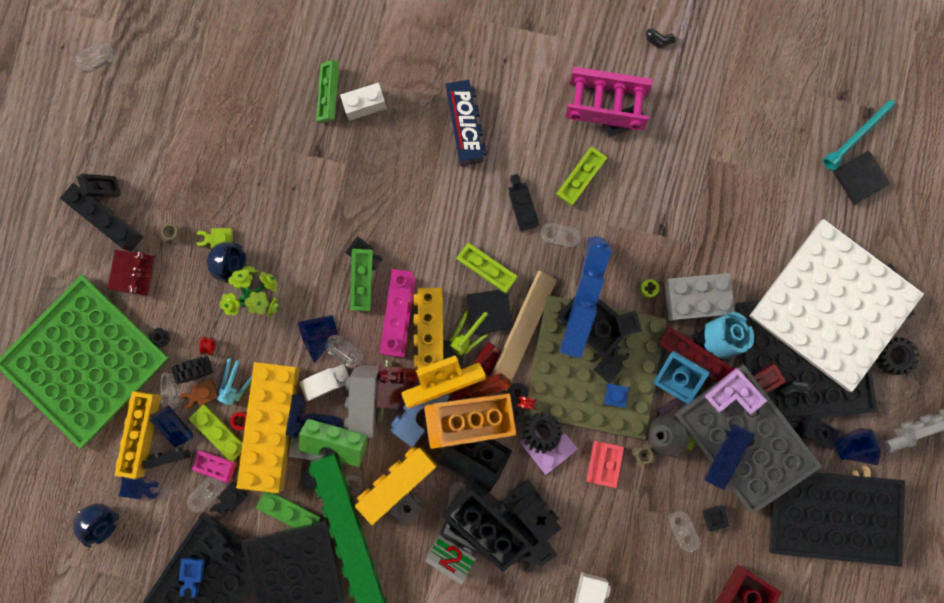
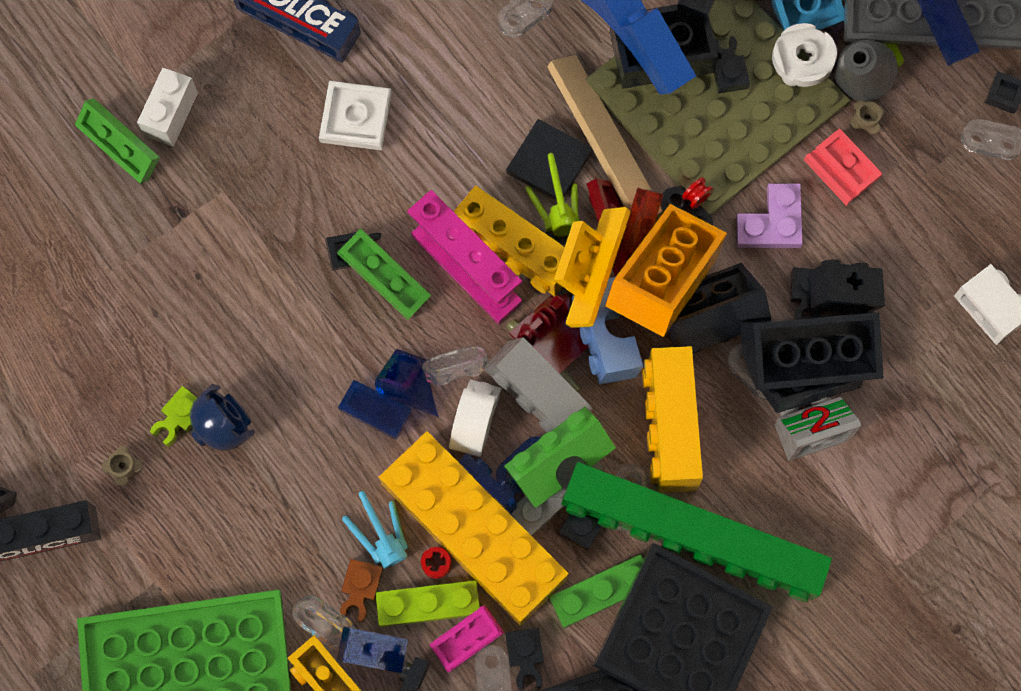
camera: 50 degrees left, 10 degrees down
dark red hinge [107,250,155,296] -> none
black plate [149,328,170,348] -> none
black tyre [171,356,213,384] -> none
red bush [200,337,216,356] -> none
lime plant [220,265,280,319] -> none
dark grey brick [389,491,423,526] -> none
lime plate [456,243,518,294] -> none
black hinge [508,174,540,232] -> none
black plate [518,541,557,573] -> none
black tyre [522,412,562,454] -> none
blue plate [604,384,629,408] -> none
none -> white plate [319,81,392,151]
none -> clear blue plate [338,380,412,440]
none -> white plate [772,23,837,87]

